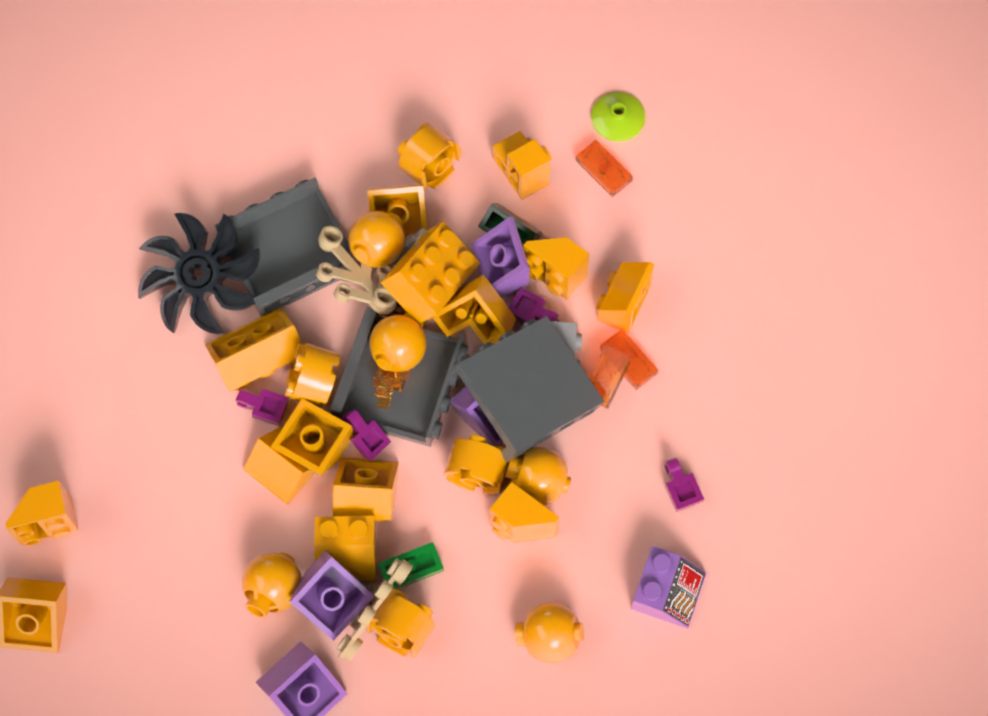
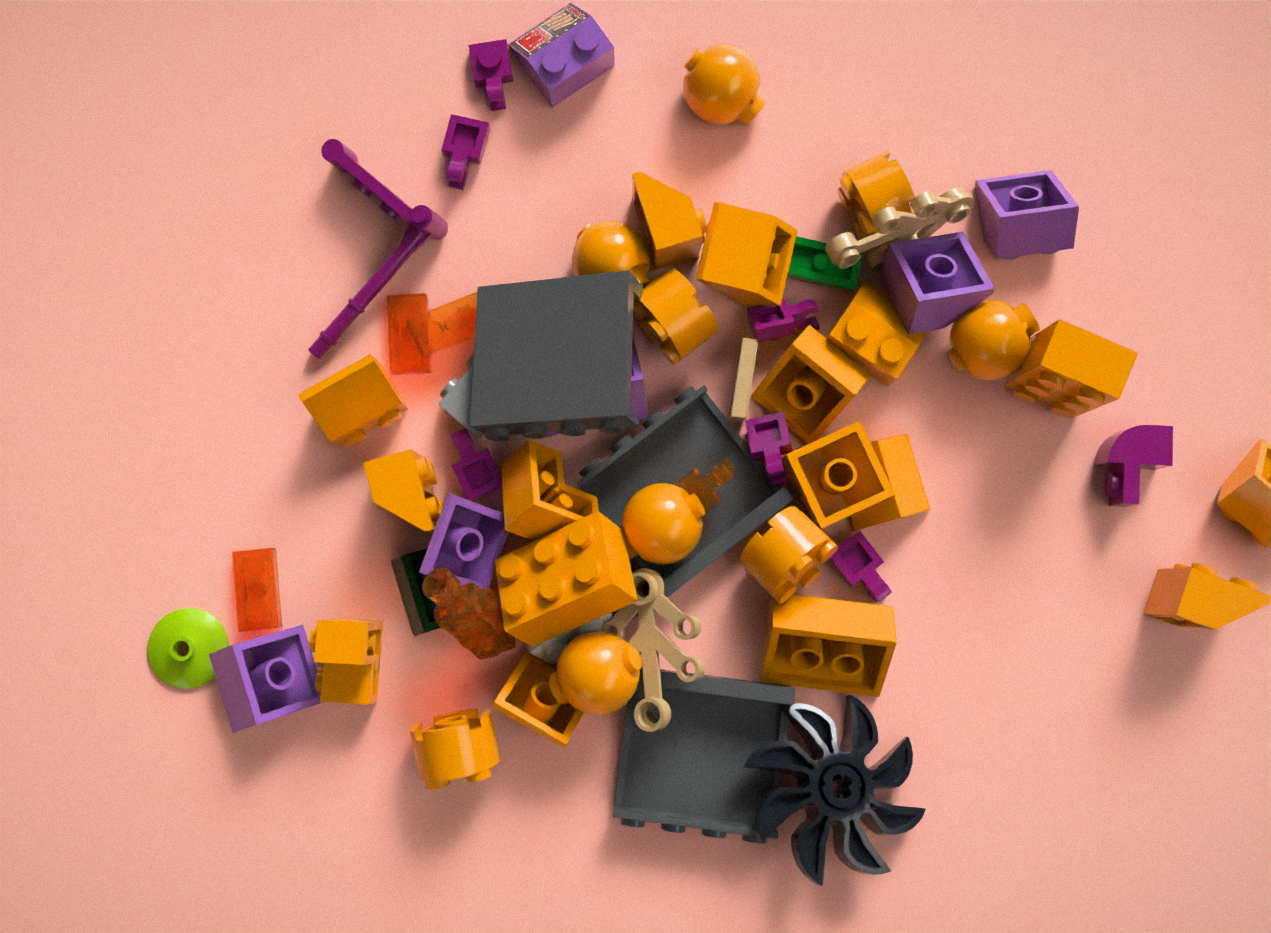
camera: 150 degrees left, 15 degrees up
none -> medium lavender slope [209,625,323,733]
none -> magenta piece [308,139,448,359]
none -> clear orange brick [422,567,516,660]
none -> magenta plate [468,39,514,111]
none -> light orange slope [696,202,798,306]
none -> tan tile [728,338,758,423]
none -> magenta plate [747,299,820,342]
none -> light orange brick [1004,319,1138,418]
none -> magenta brick [1094,425,1173,507]

